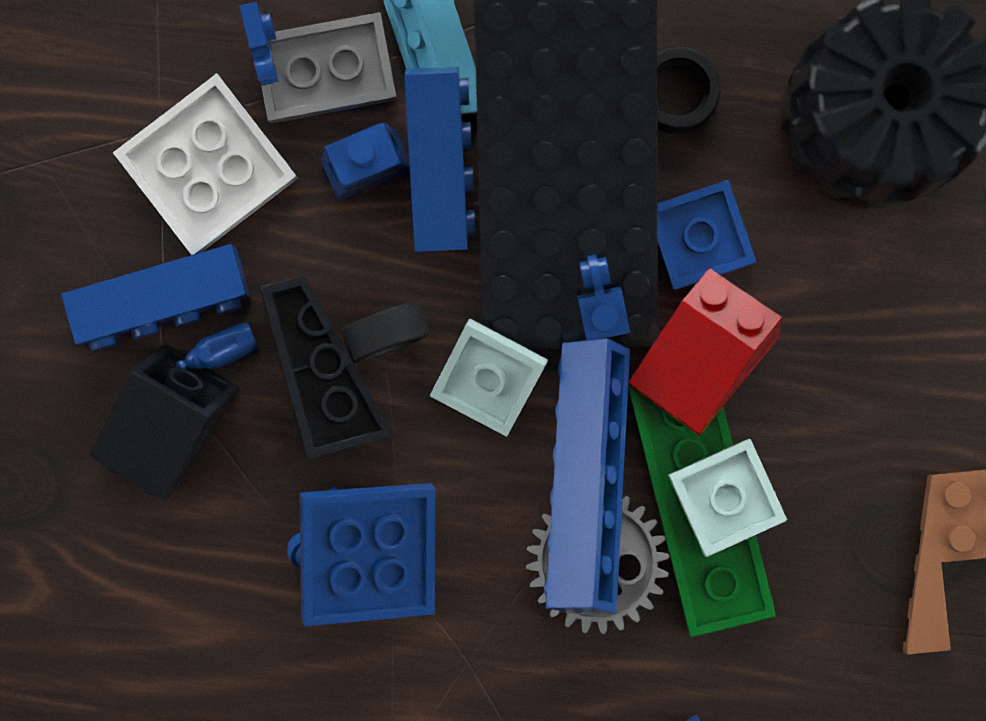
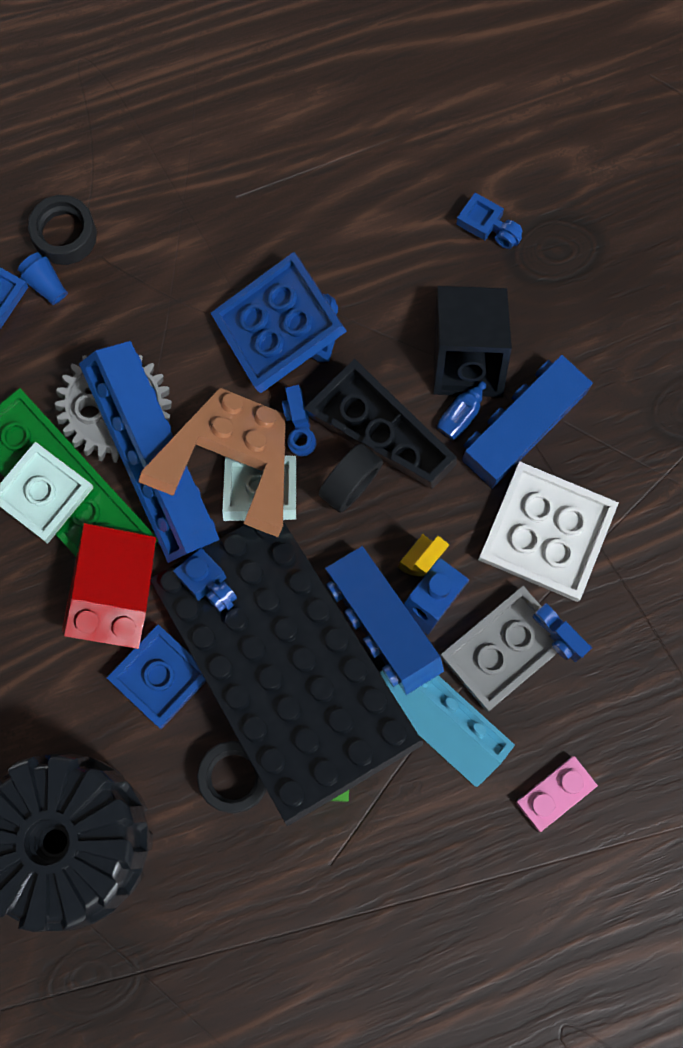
camera: 150 degrees right, 10 degrees down
none -> nougat wing [138,388,285,537]
none -> blue plate [282,385,316,456]
none -> yellow slope [398,534,449,577]
none -> blue plate [456,193,523,249]

